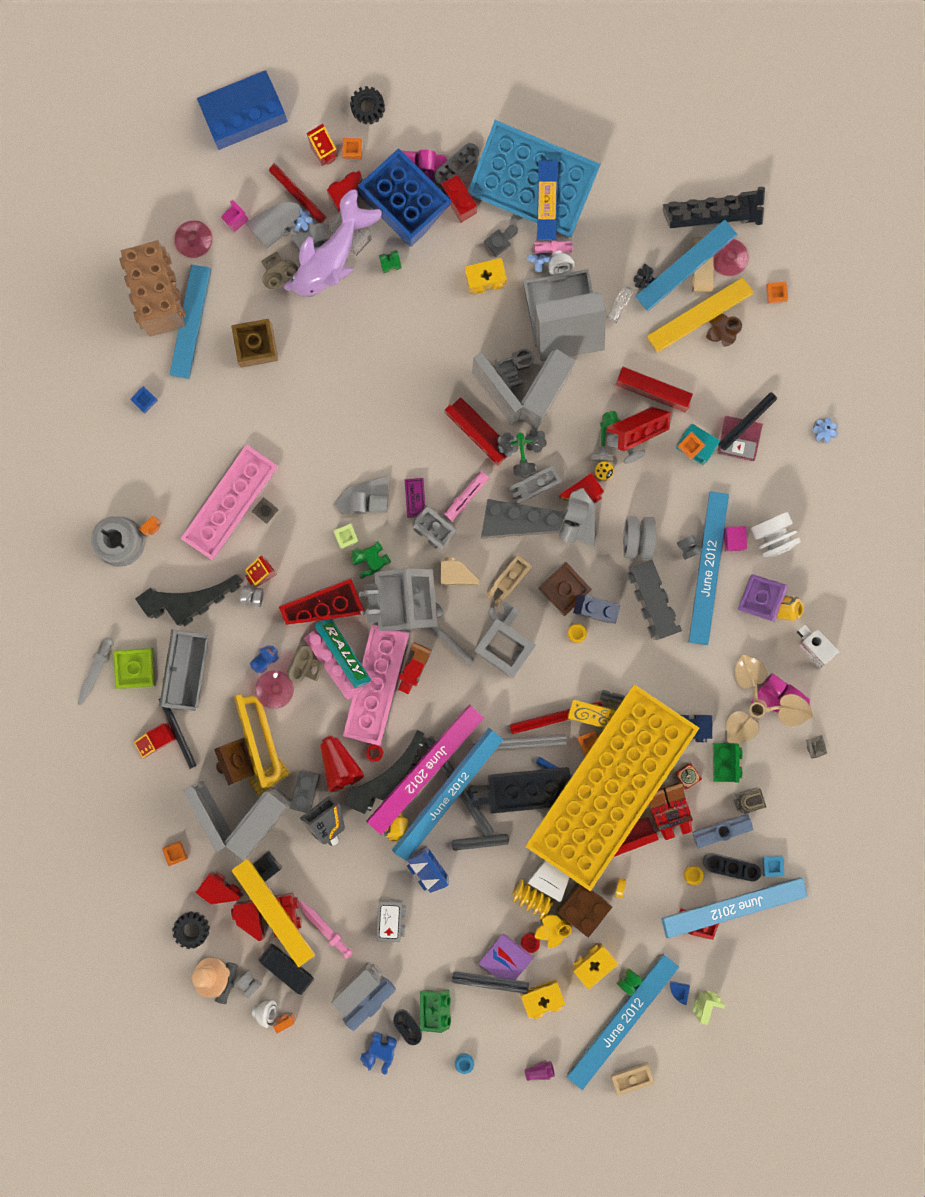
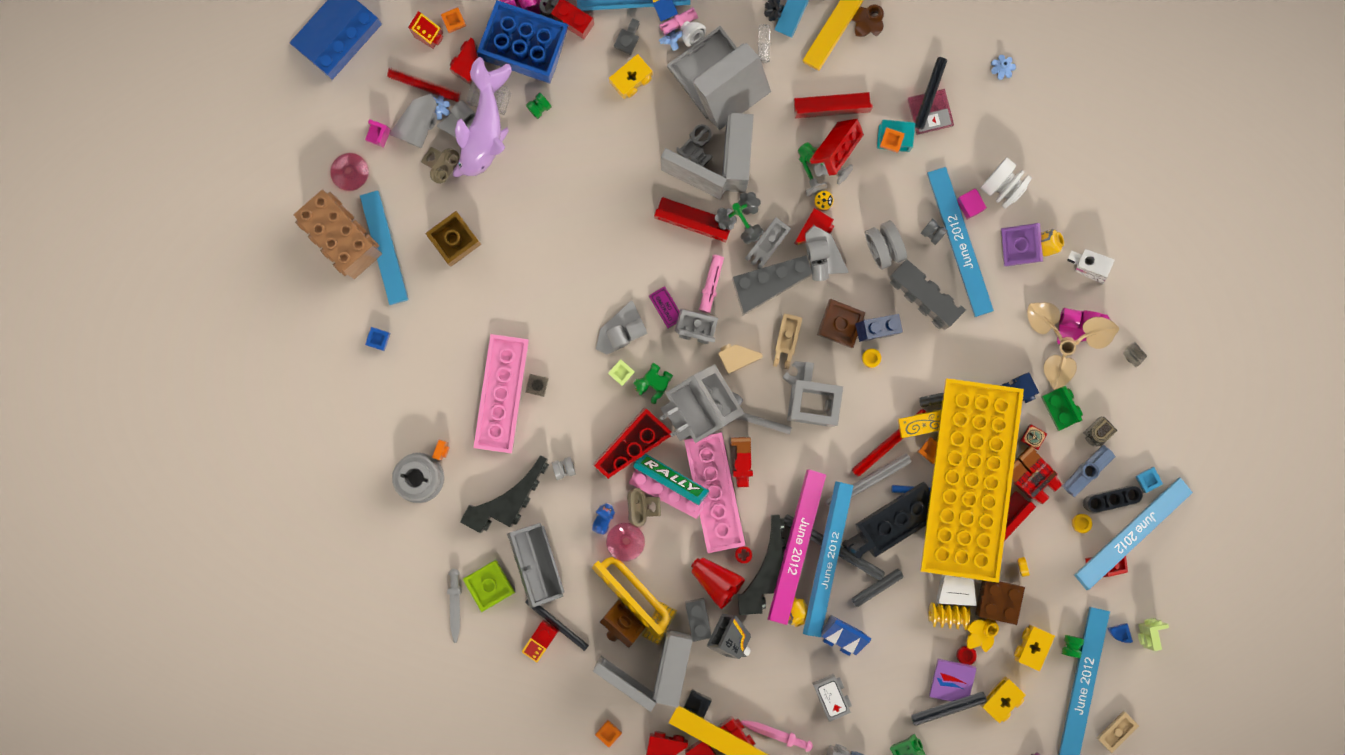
camera: 20 degrees left, 0 degrees up
red slope [245,555,277,587] -> none

